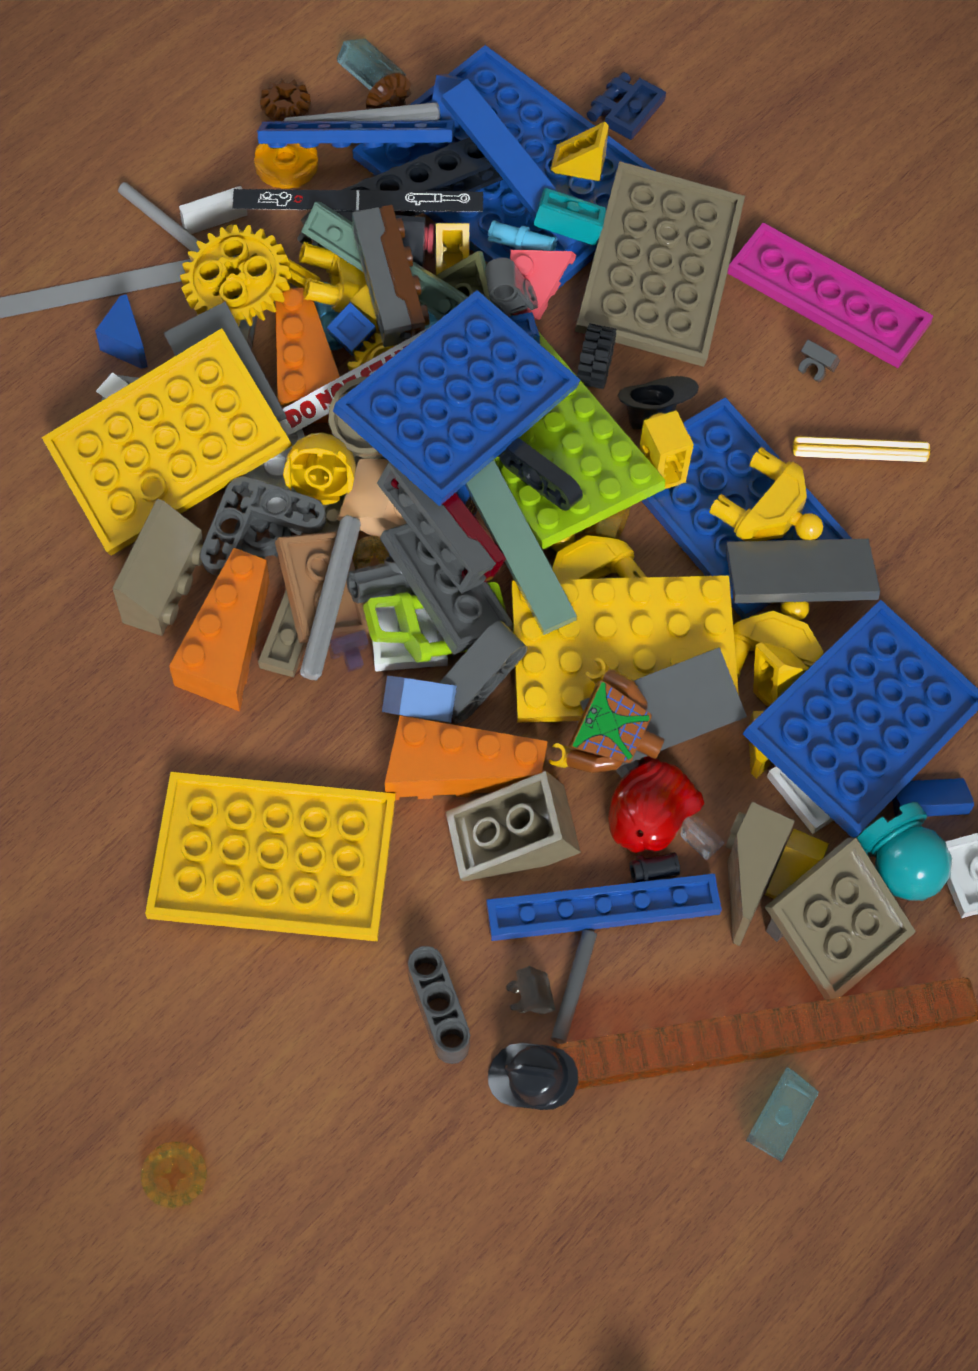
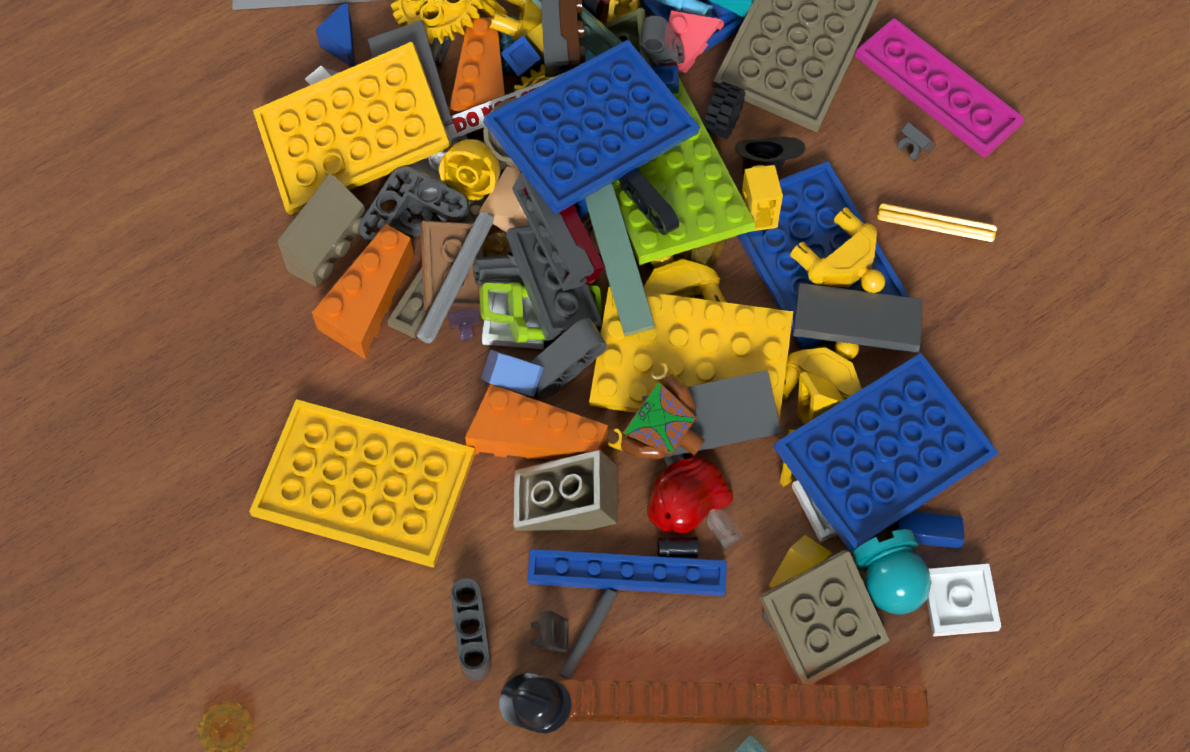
camera: 15 degrees right, 0 degrees up
dark tan slope [725,802,795,946] -> none

